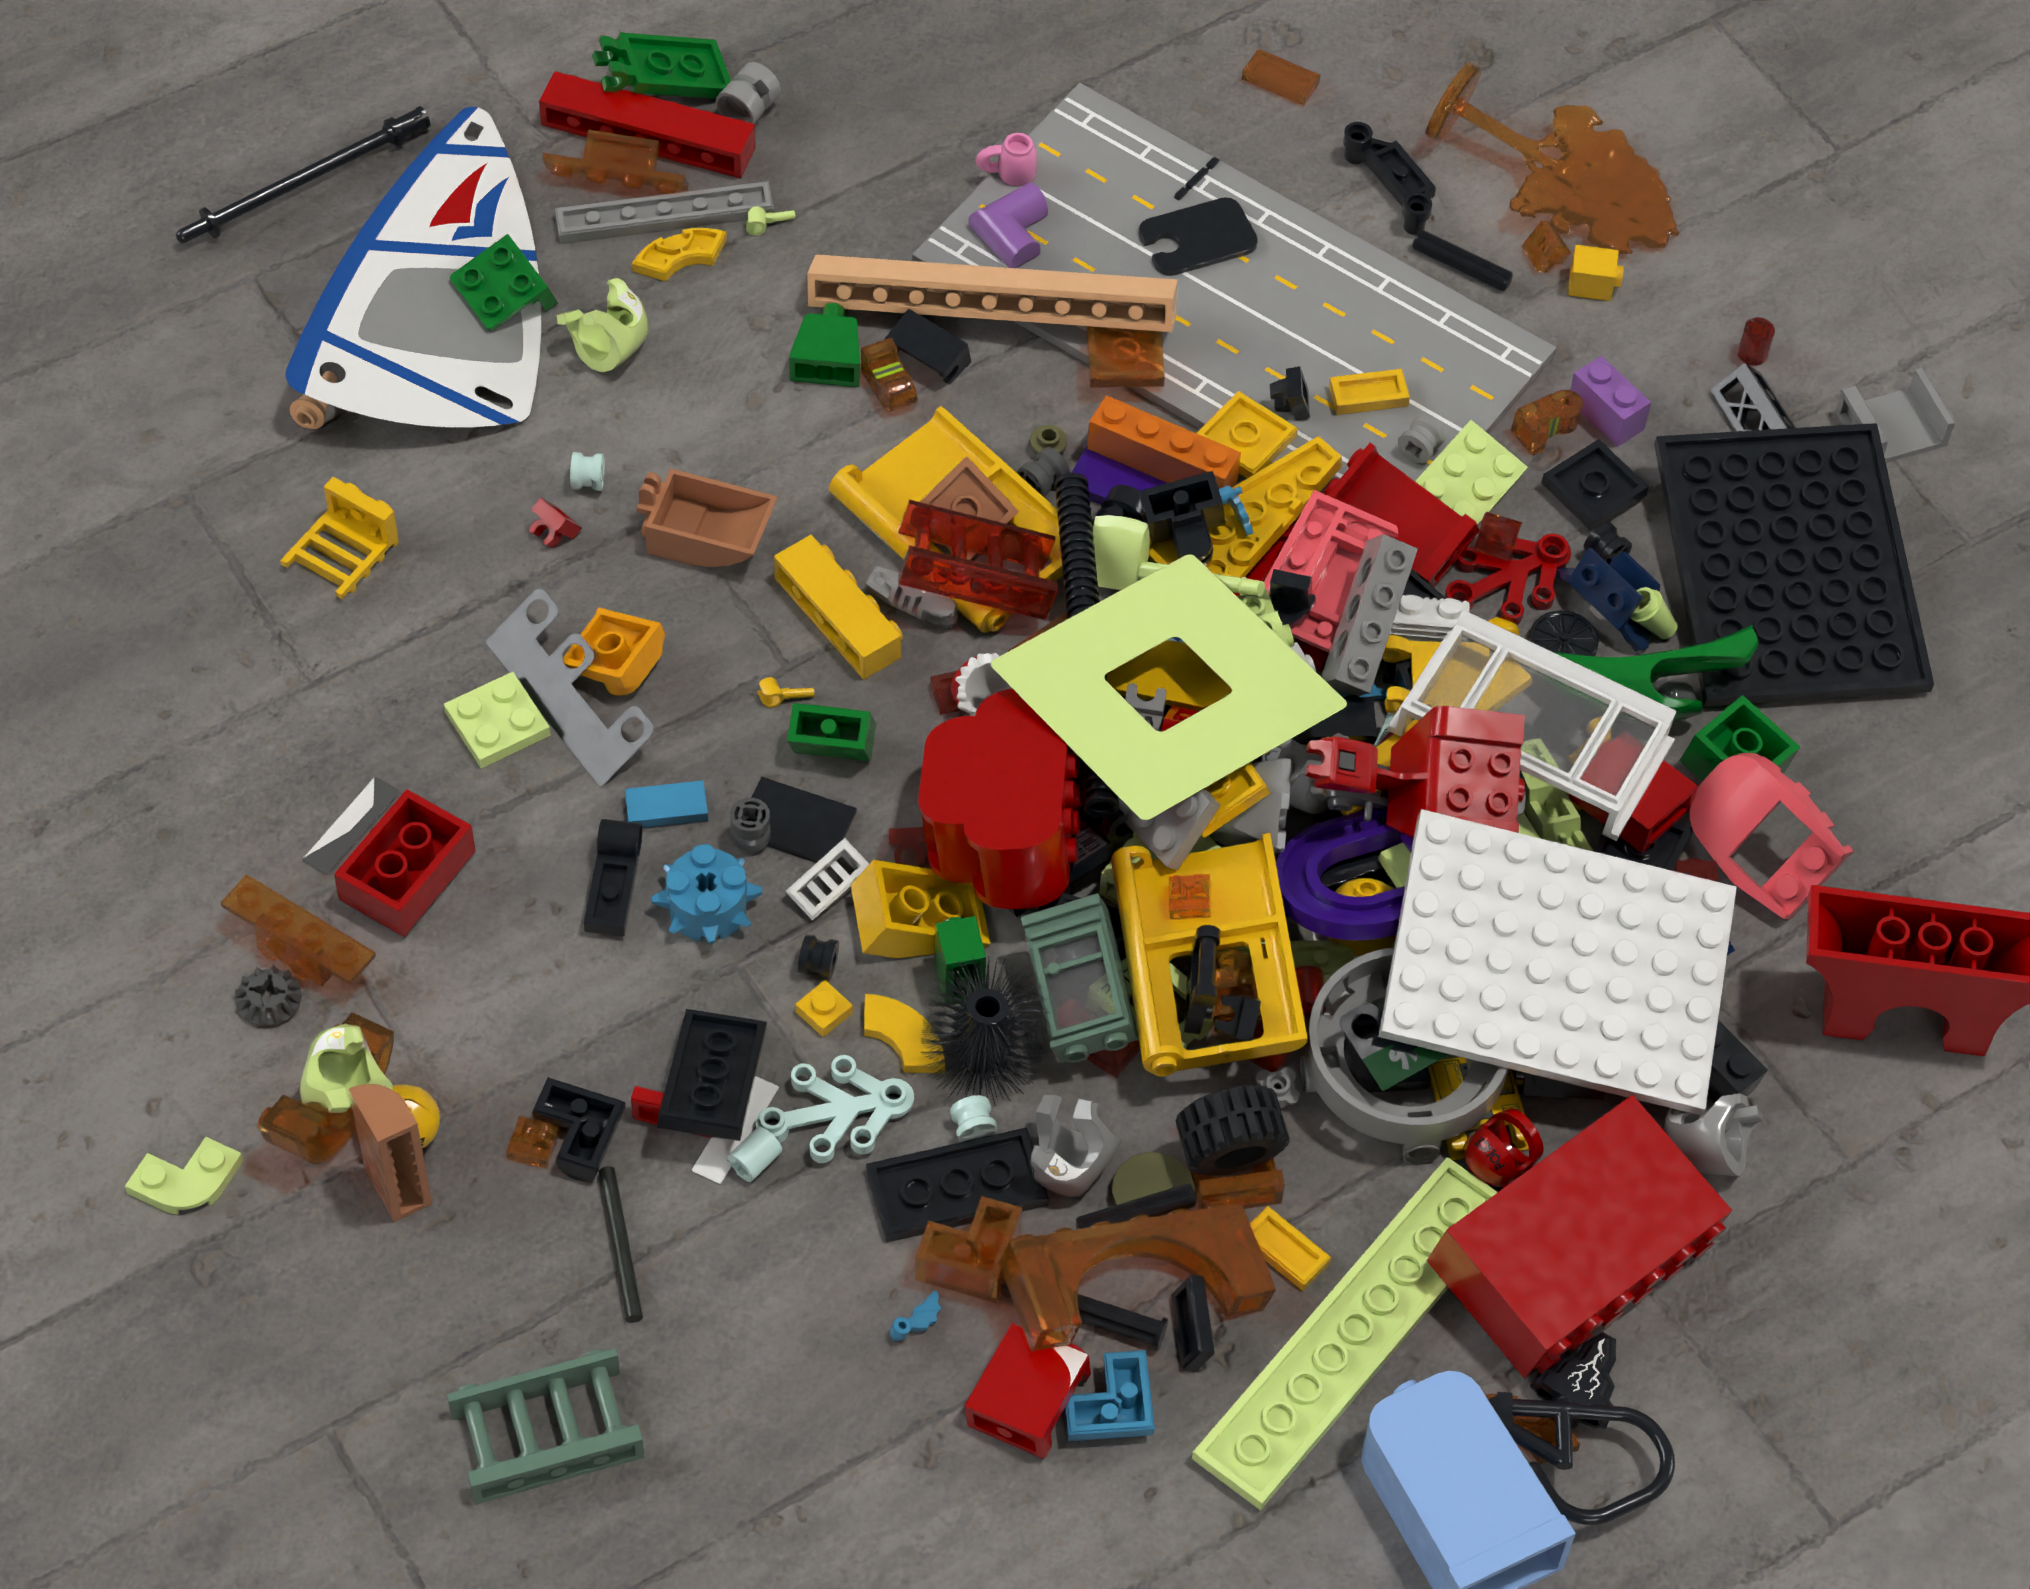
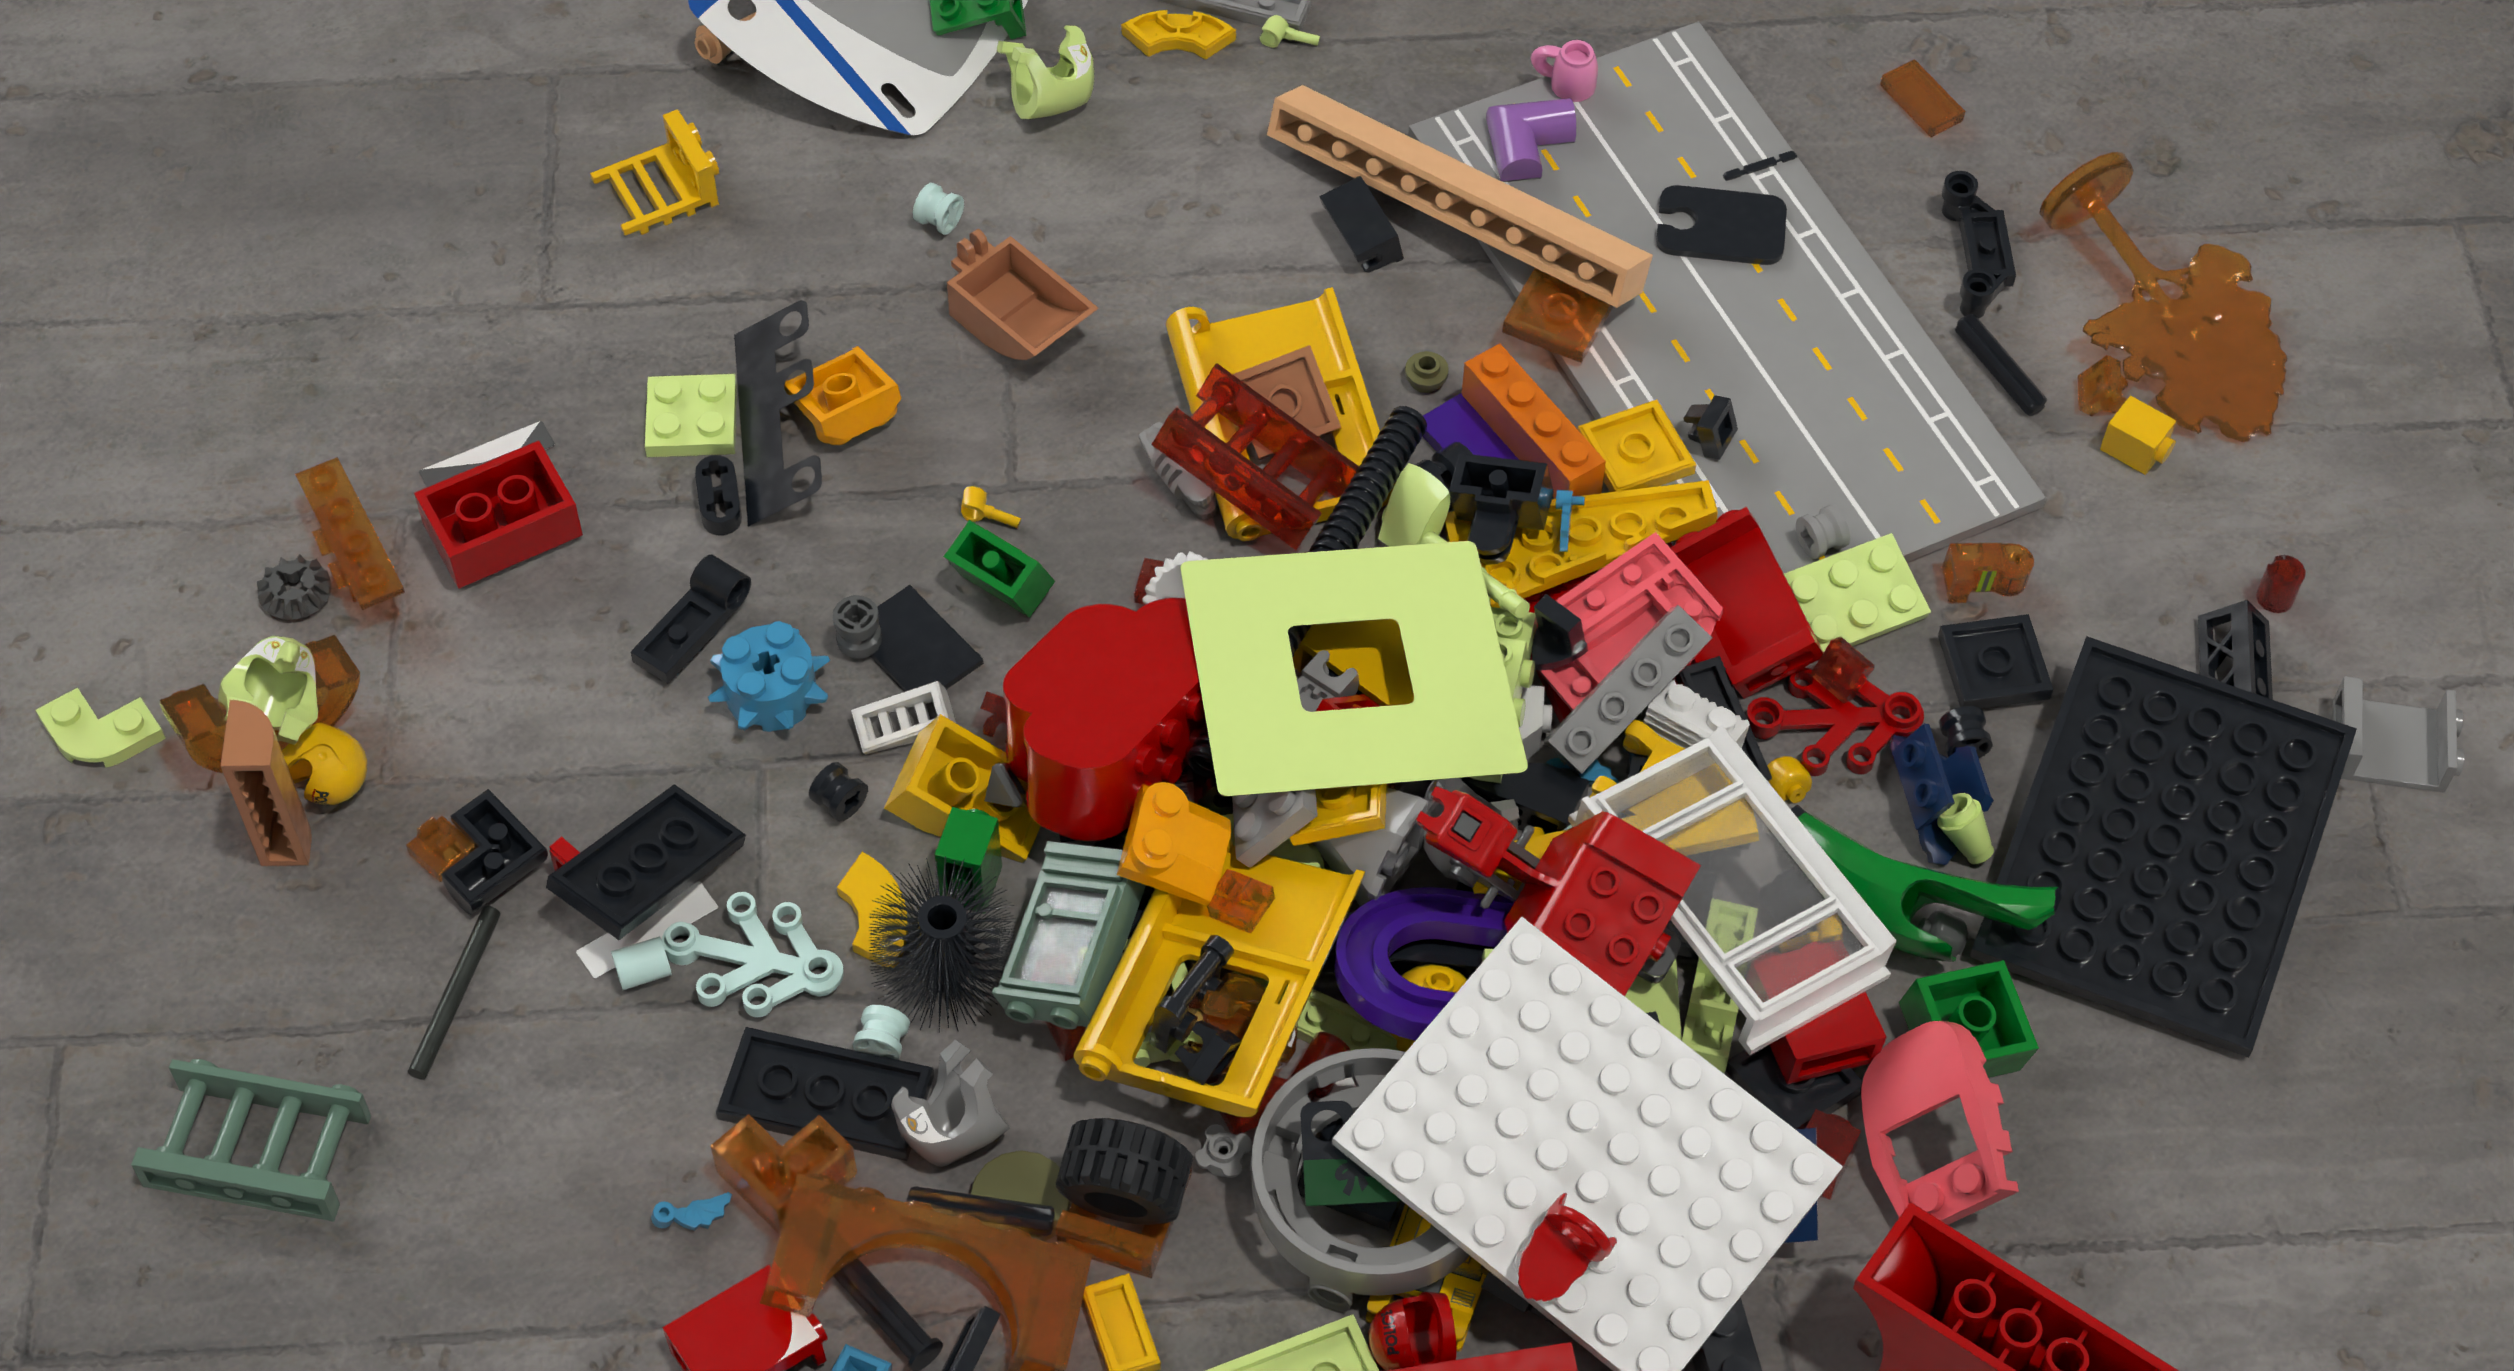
camera: 30 degrees right, 0 degrees up
red tile [529,498,582,548] -> none
dark azure tile [625,780,708,828] -> none
yellow brick [774,534,903,680] -> none
green torso [789,303,860,387] -> none
yellow plate [795,980,853,1037] -> none
clear orange leg [861,338,918,413] -> none
dark grey wheel [1017,447,1070,497] -> none
yellow tile [1328,369,1410,415] -> none
black wheel [1529,610,1599,656] -> none
medium lavender brick [1568,356,1651,447] -> none
none -> black beam [695,455,742,536]
none -> dark grey slope [984,763,1027,807]
none -> light orange slope [1117,782,1231,906]
none -> red piece [1518,1193,1617,1302]

